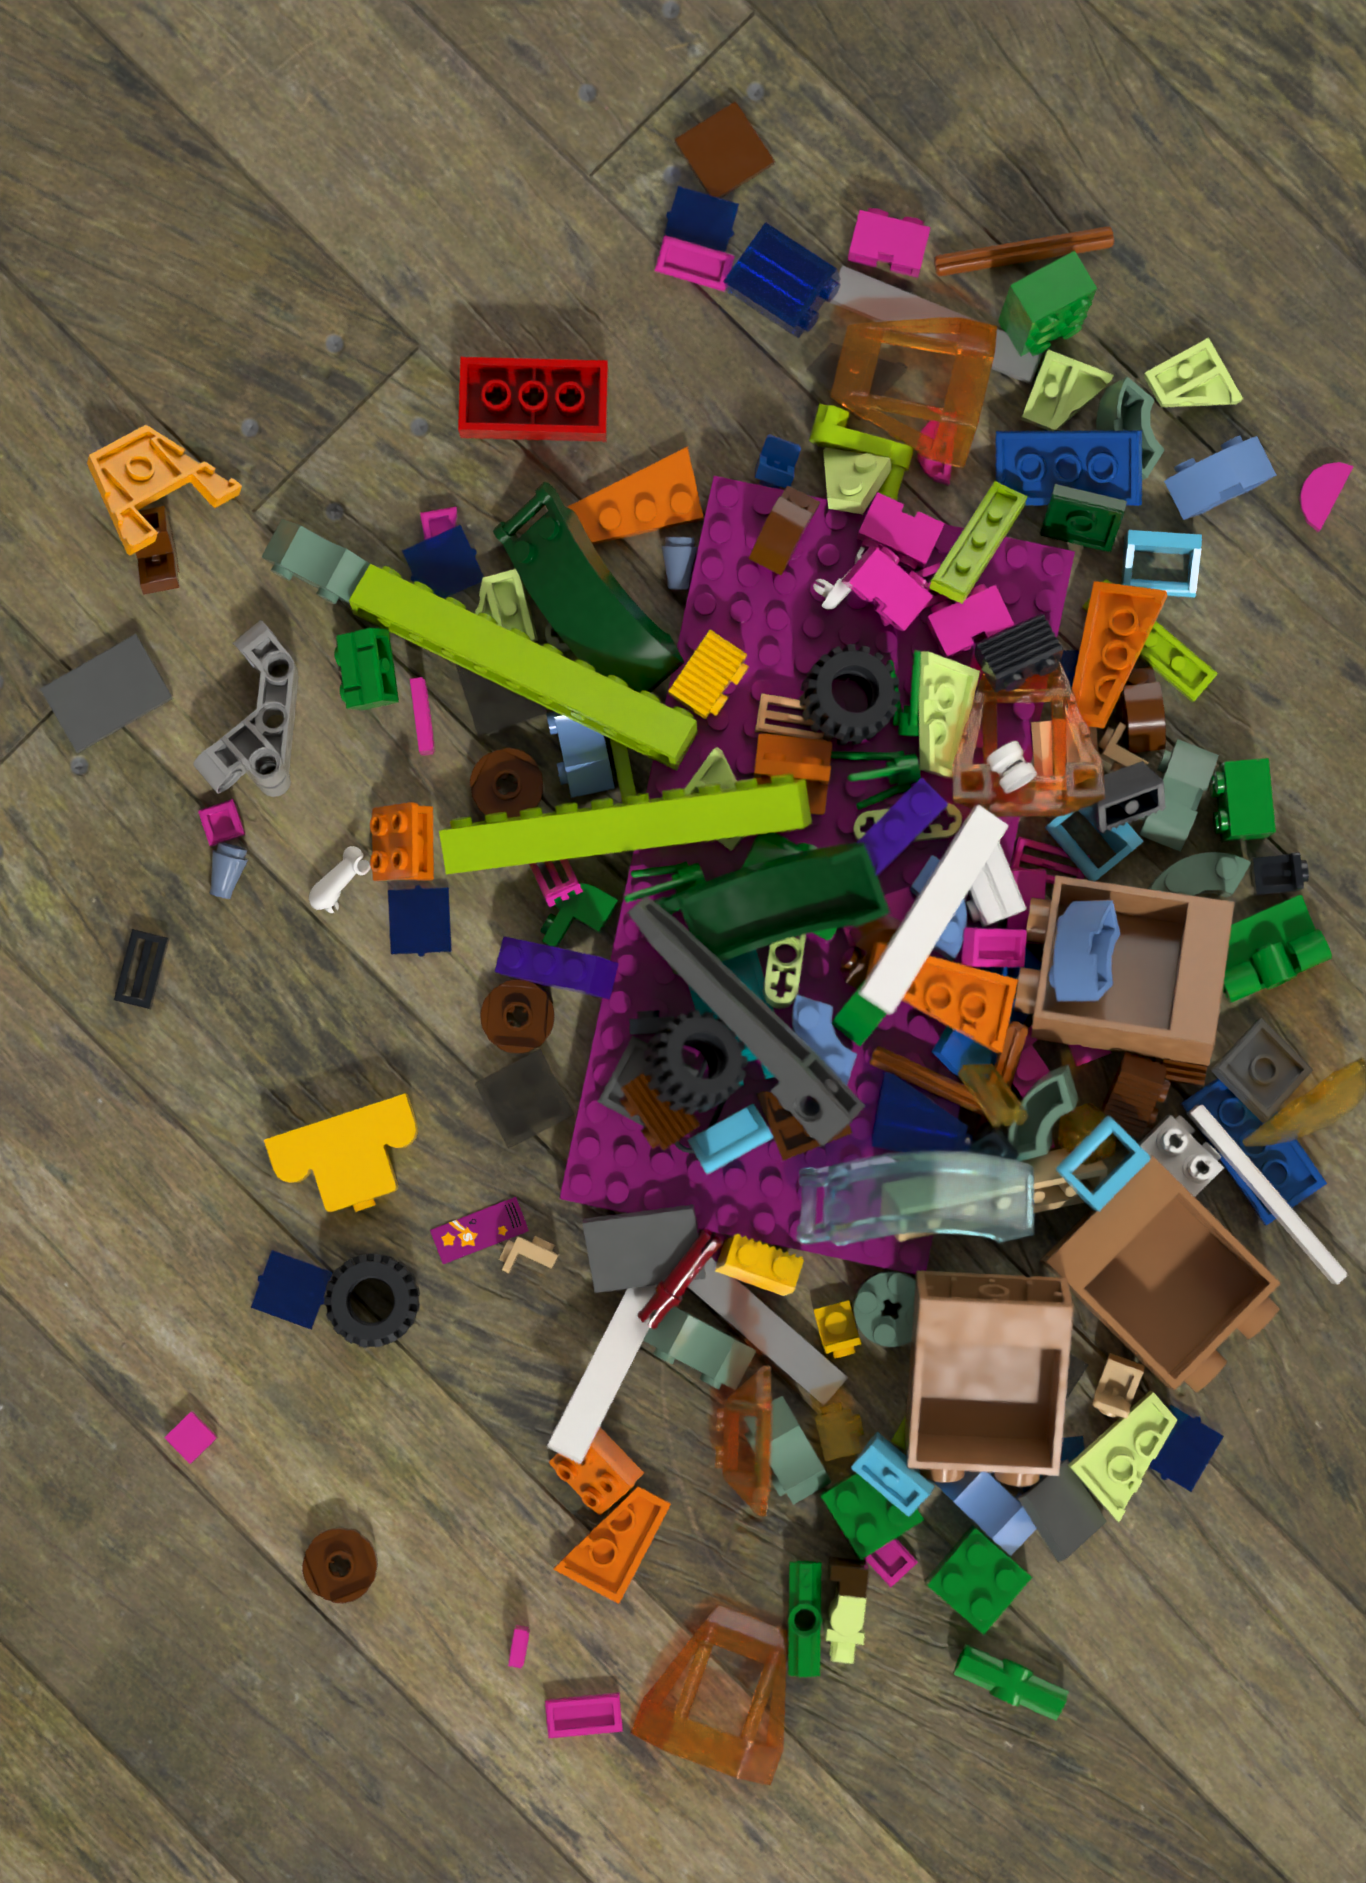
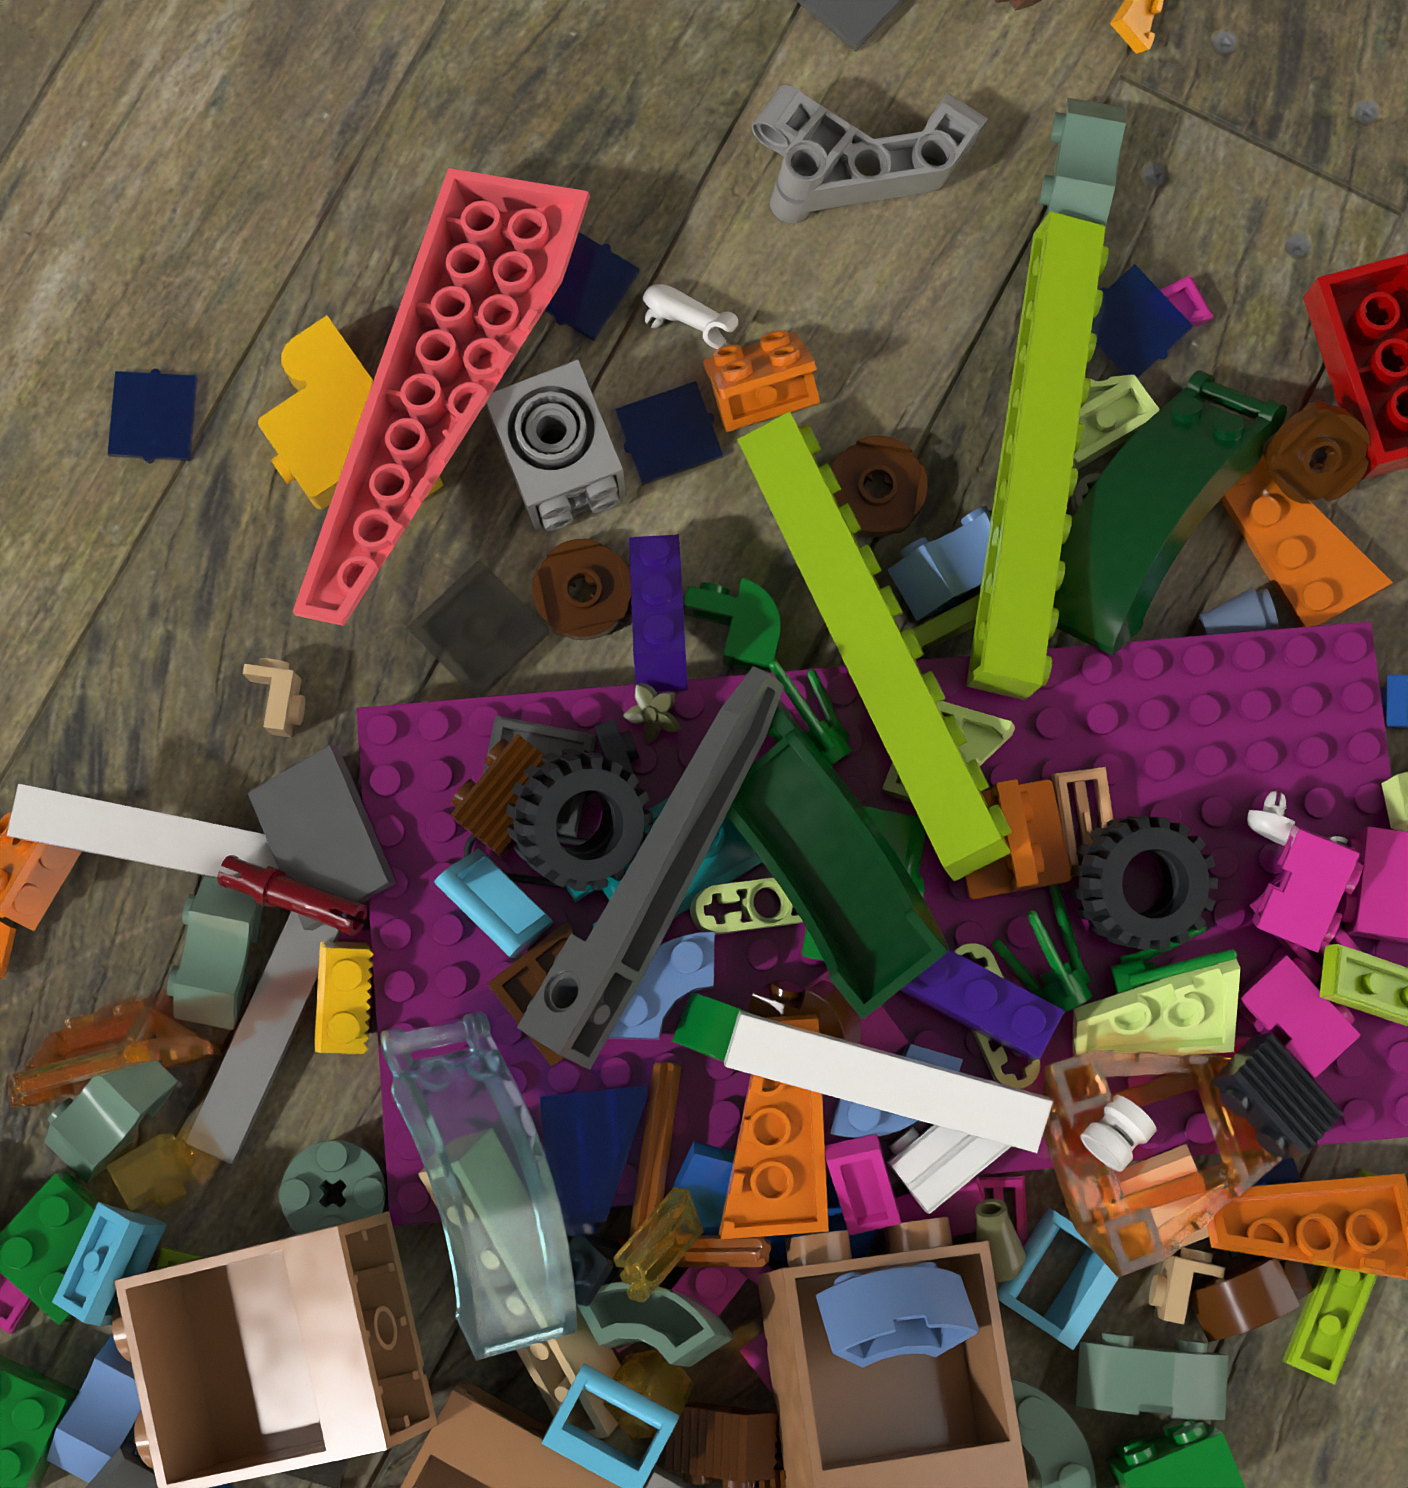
camera: 75 degrees right, 5 degrees down
black tile [114,929,169,1010] -> none
dark pink tile [198,799,246,847] -> none
sand blue cone [209,842,248,899] -> none
black tyre [324,1253,420,1348] -> none
green brick [334,628,399,710] -> none
dark pink tile [410,677,435,756] -> none
magenta sticker [430,1197,529,1264] -> none
clear smoke plate [456,665,548,737] -> none
dark pink tile [529,859,583,907] -> none
yellow brick [668,630,749,720] -> none
reddish brown brick [748,485,820,576] -> none
yellow bracket [813,1300,862,1358] -> none
black brick [1076,761,1166,834] -> none
none -> coral wedge [293,168,590,626]
none -> light grey brick [486,360,626,531]
none -> clear blue piece [544,232,640,341]
none -> olive plant [623,682,681,744]
none -> olive cone [975,1199,1026,1282]
none -> reddish brown plate [1264,401,1371,504]

